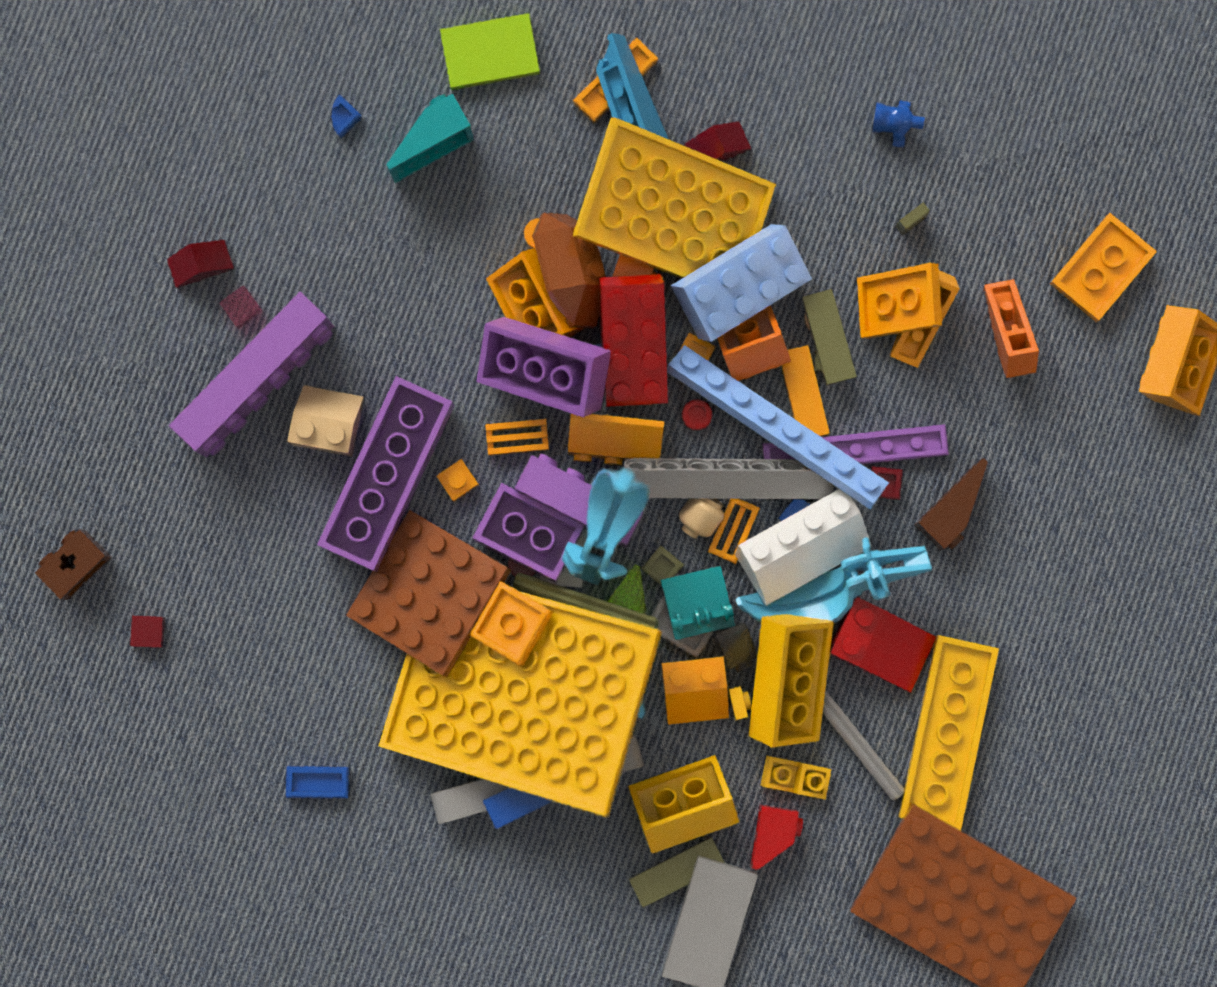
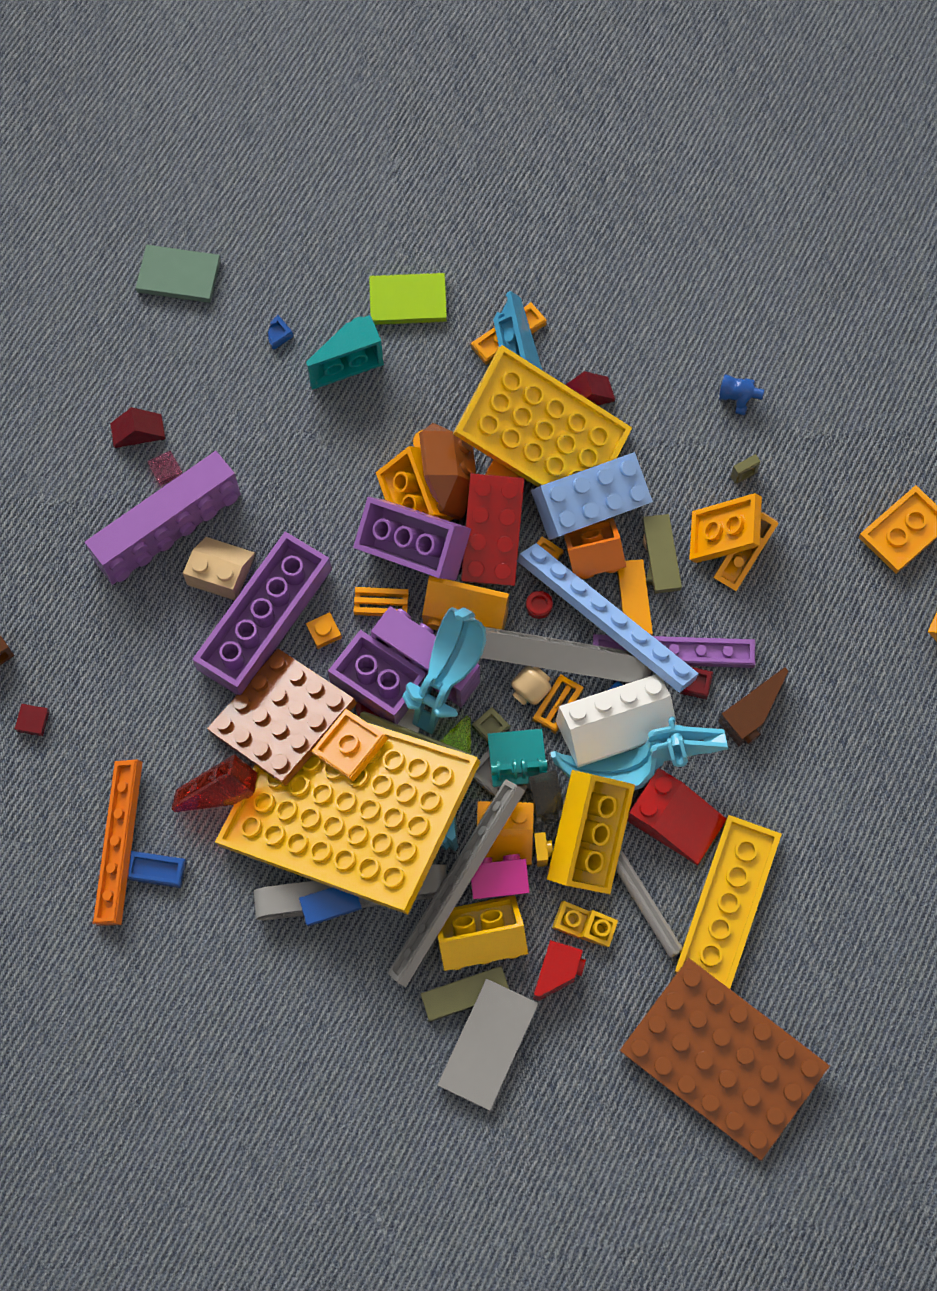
camera: 10 degrees right, 15 degrees down
orange slope [984,279,1039,378] -> none
none -> orange tile [93,759,143,926]
none -> sand green tile [136,245,221,303]
none -> clear red slope [171,754,258,812]
none -> light grey tile [388,779,525,987]
none -> dark pink brick [471,854,530,899]

